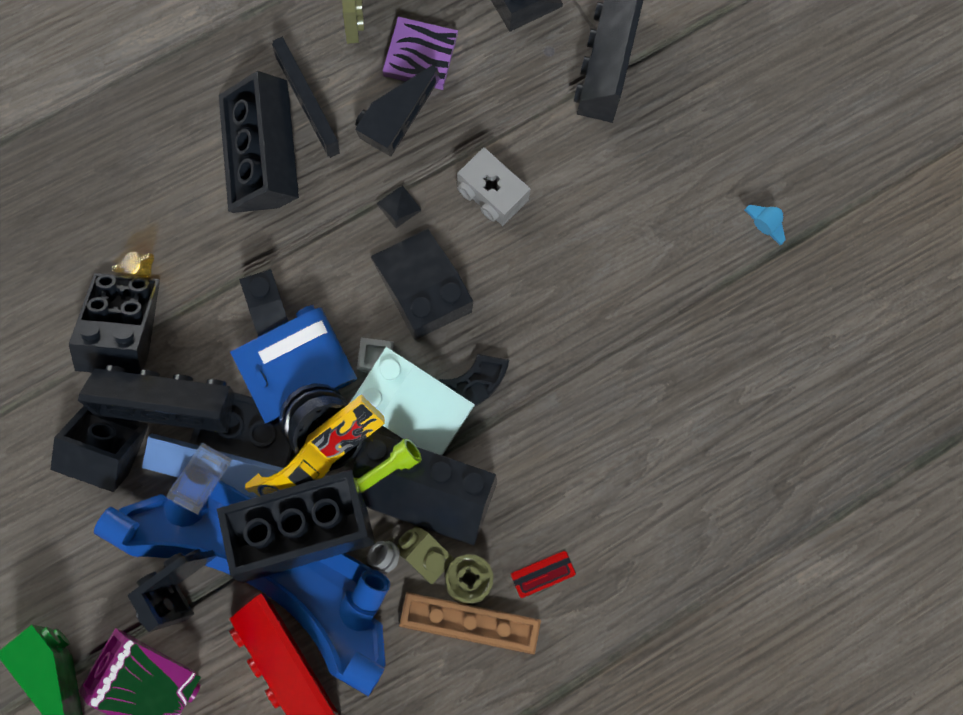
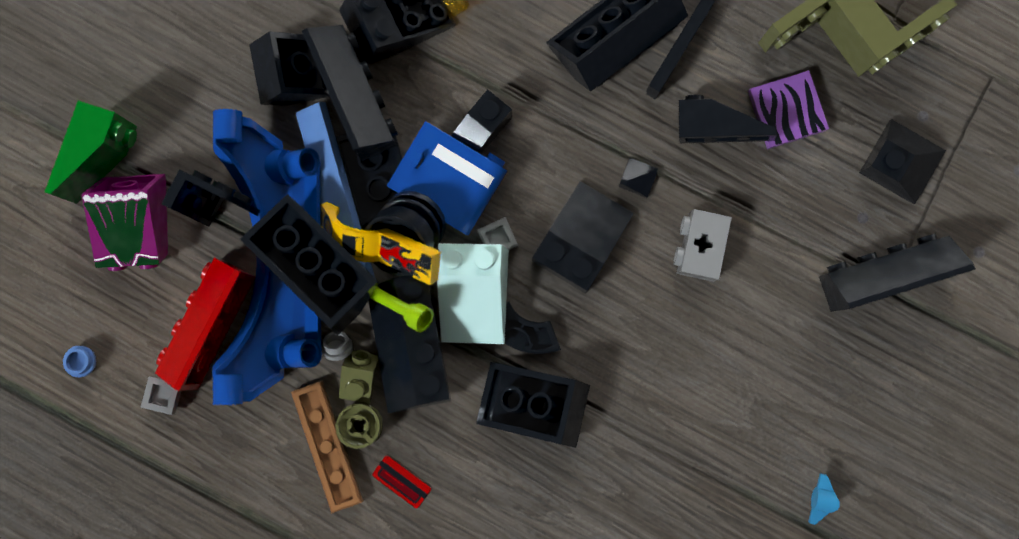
camera: 70 degrees right, 10 degrees up
clear tile [167,443,232,515] -> none
none -> black slope [476,362,590,448]

